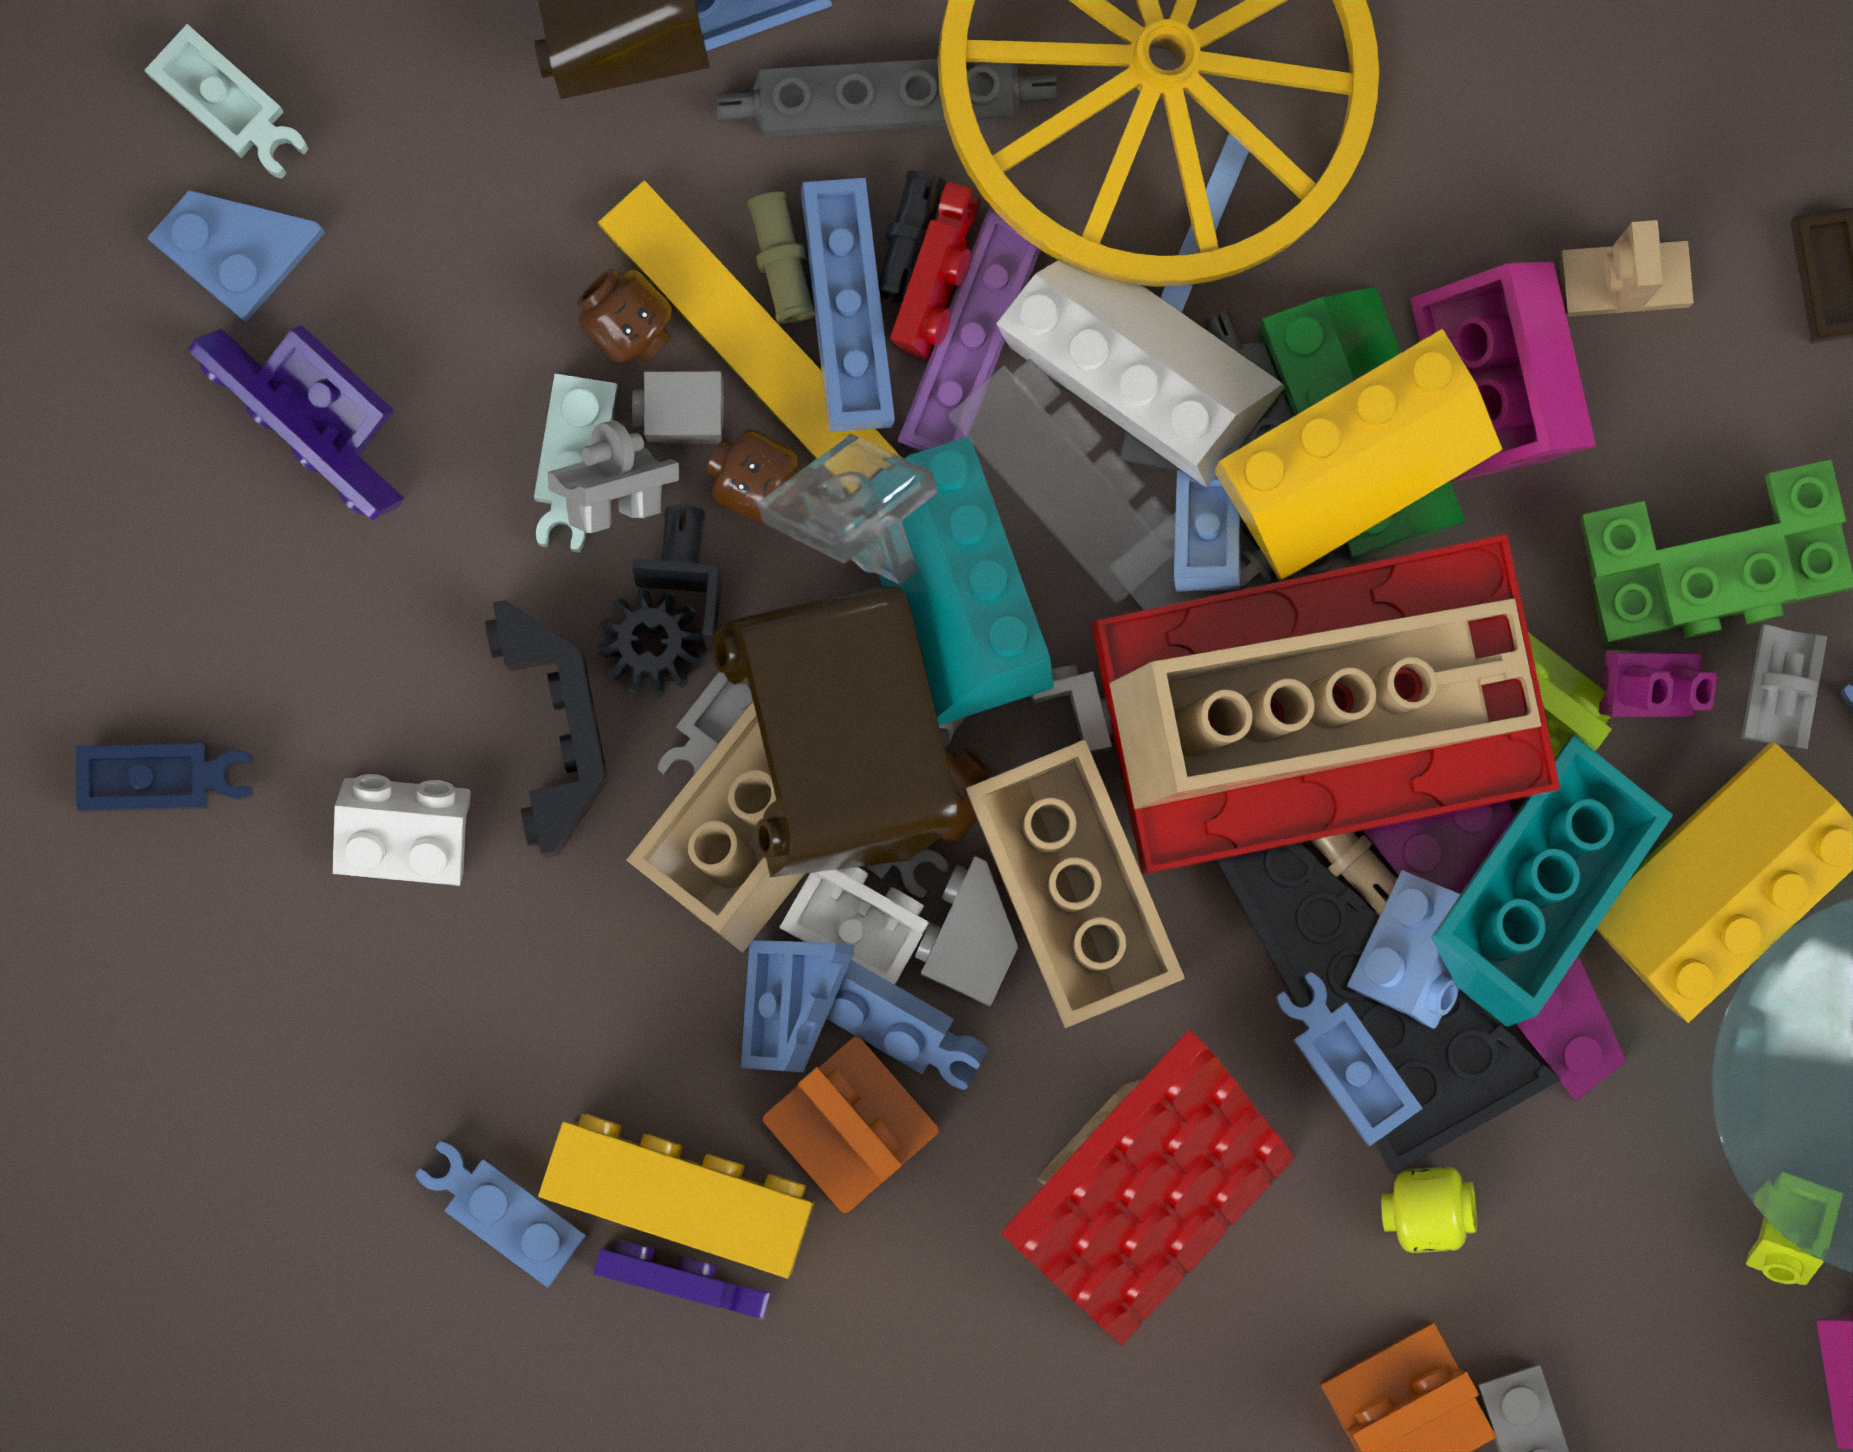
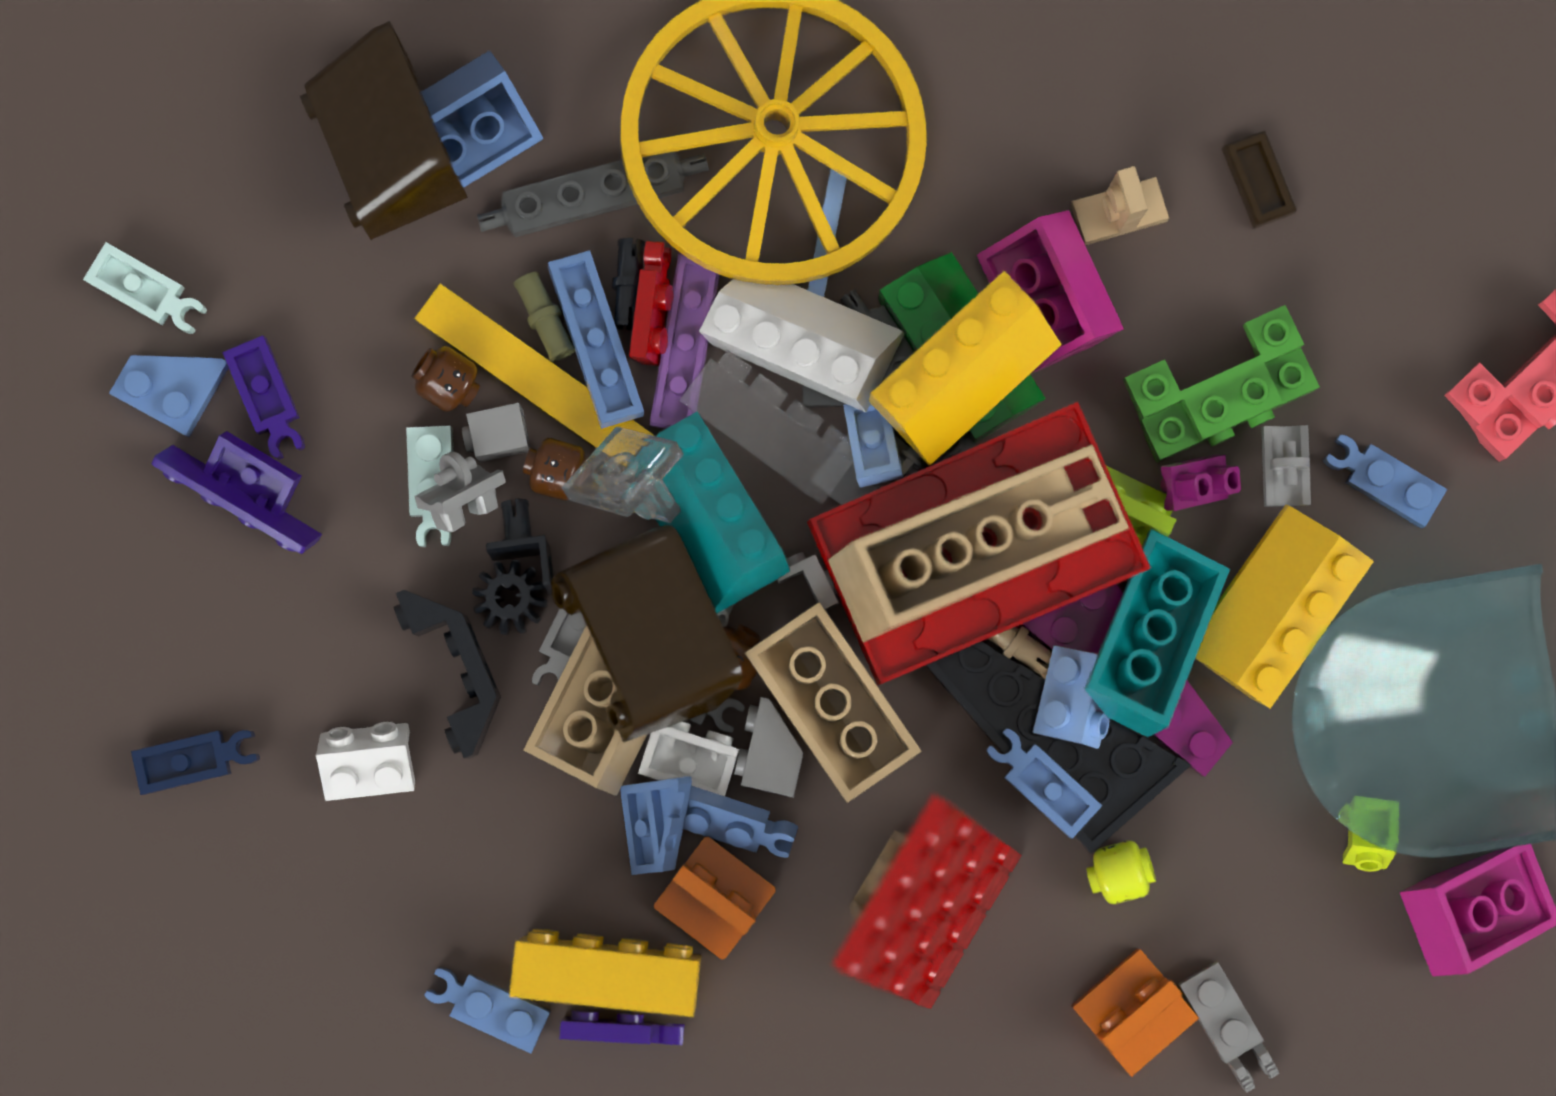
camera: 10 degrees left, 0 degrees up
none -> dark purple plate [222,335,305,460]

